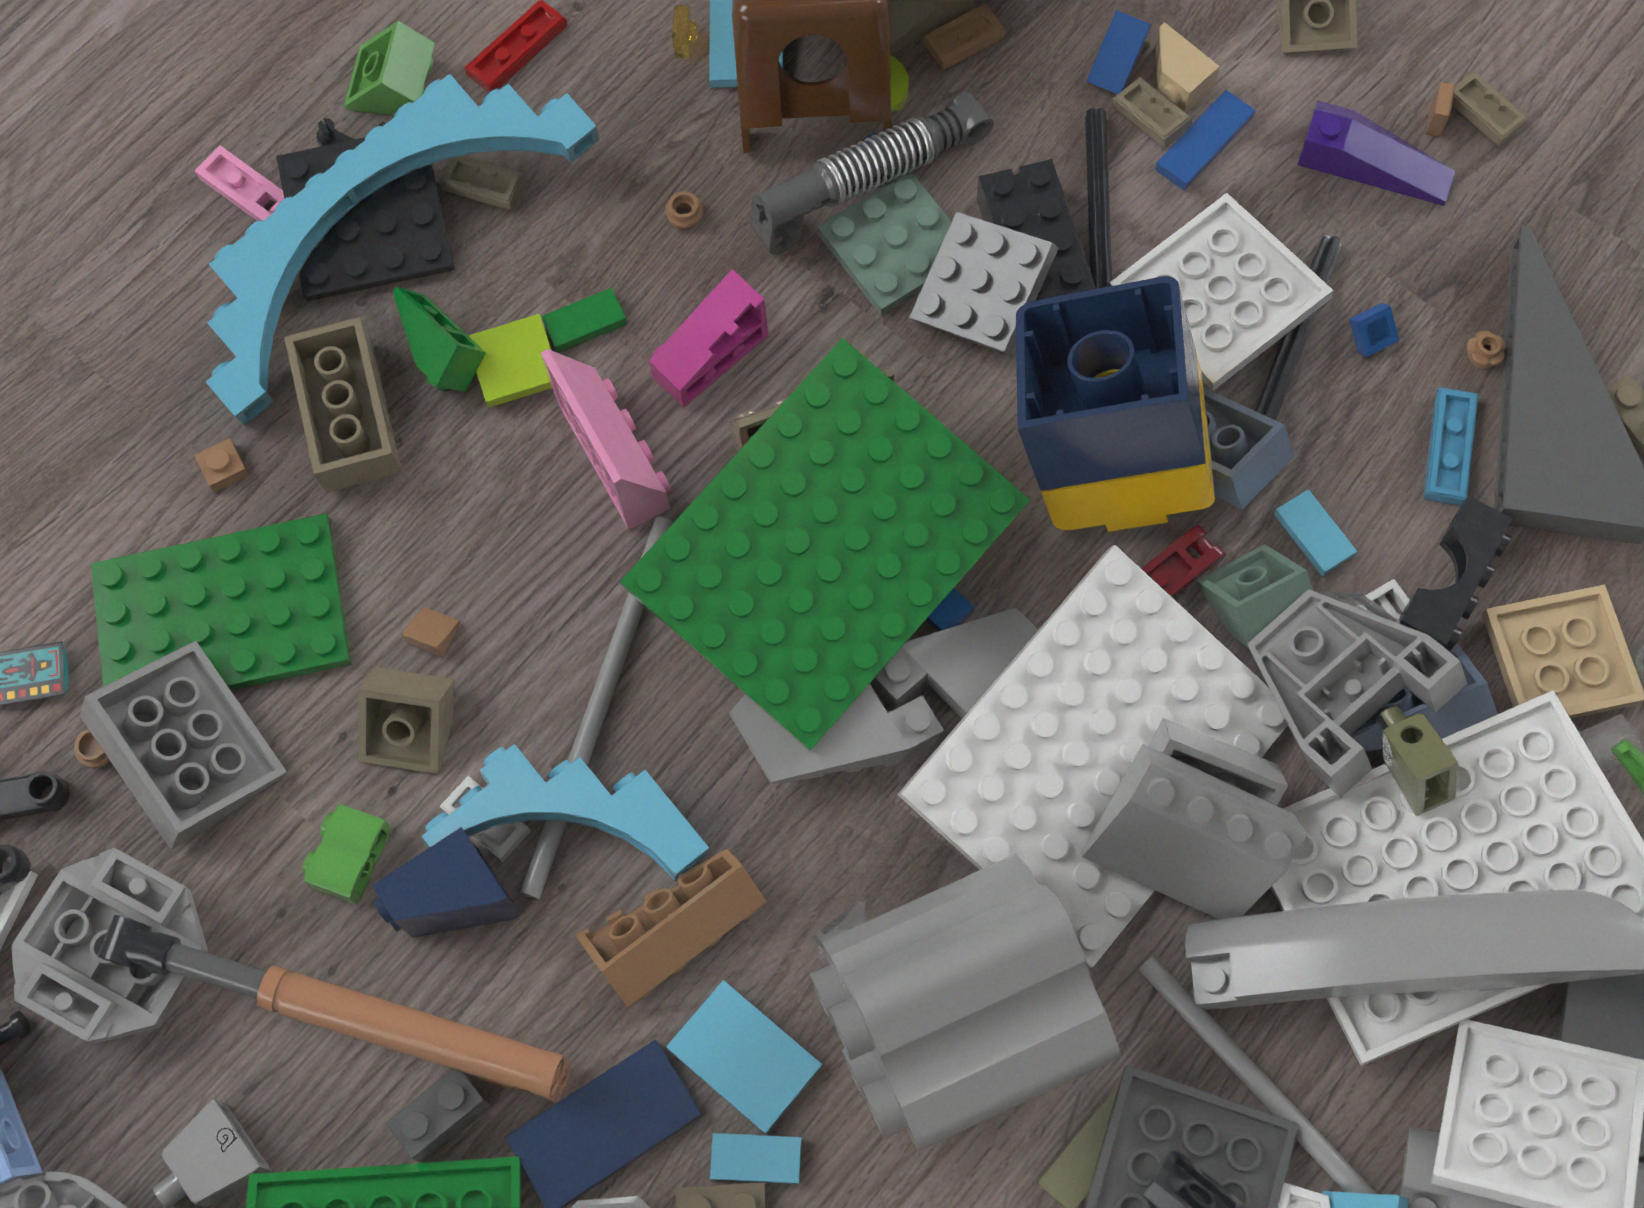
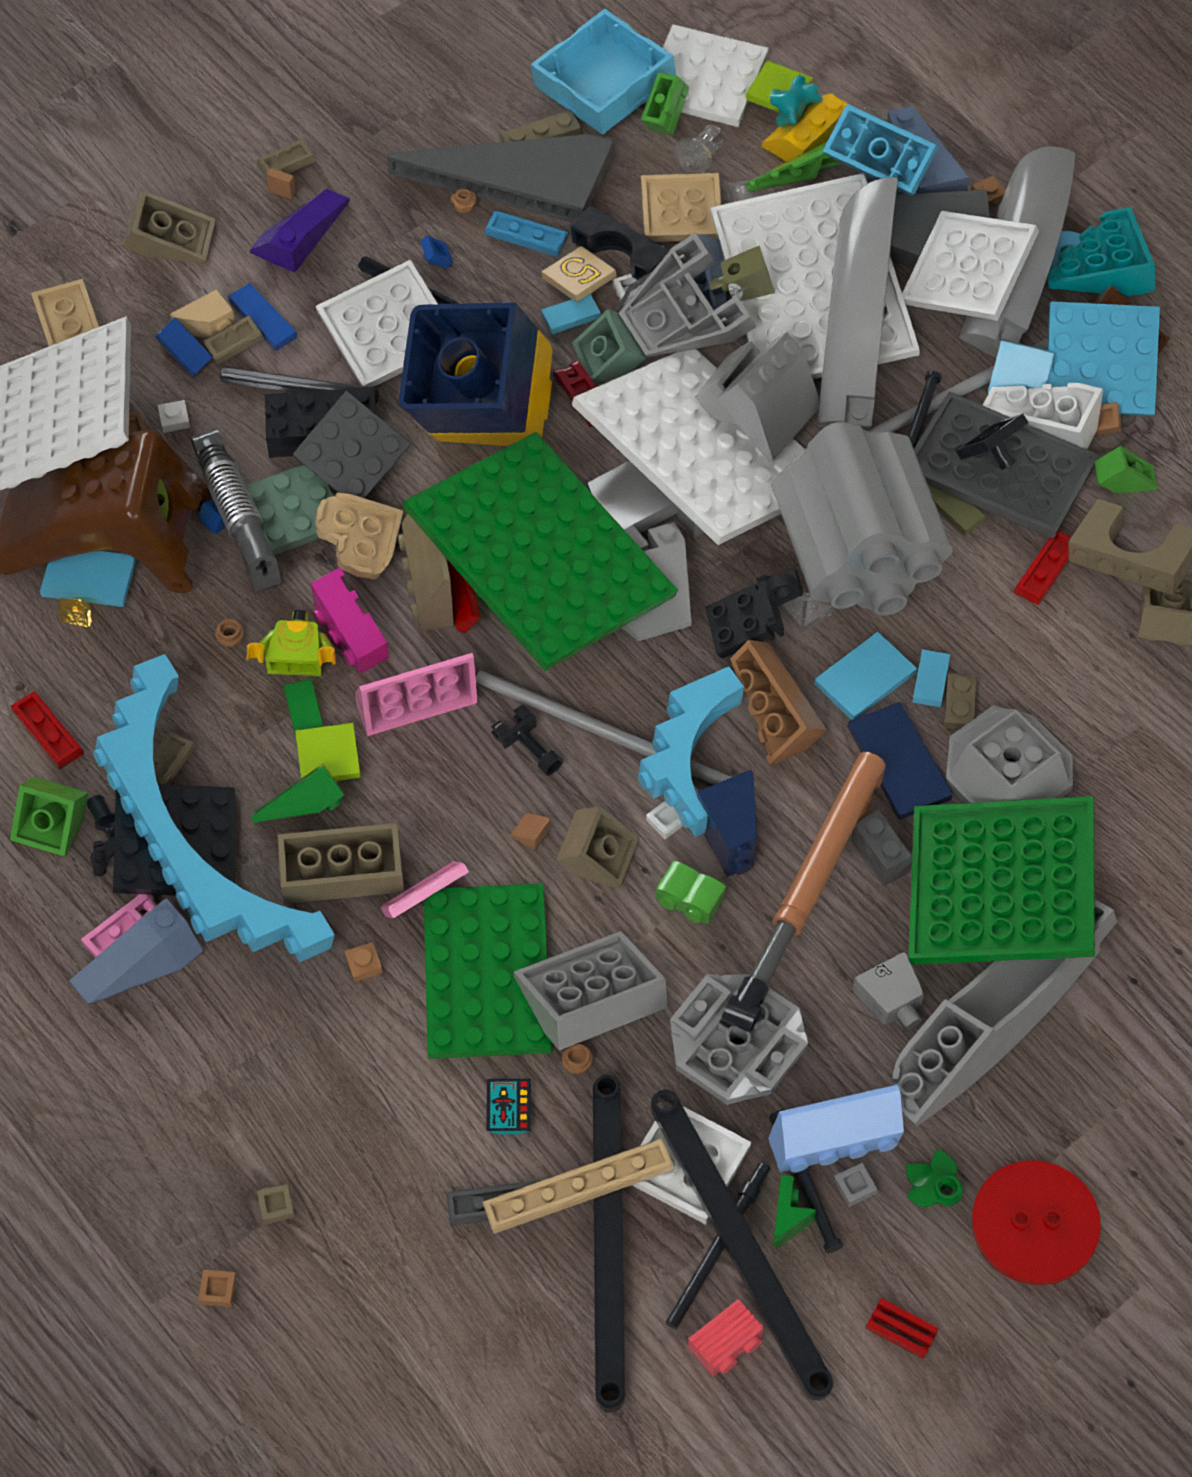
camera: 85 degrees left, 10 degrees down
none -> sand blue wedge [69,898,203,1005]
none -> white plate [158,400,190,433]
none -> lime torso [246,610,336,677]
none -> tan plate [315,493,403,580]
none -> bright pink tile [380,861,469,918]
none -> black bar [491,705,563,776]
none -> tan tile [541,246,617,302]
none -> black plate [705,569,803,658]
none -> black bar [908,370,942,449]

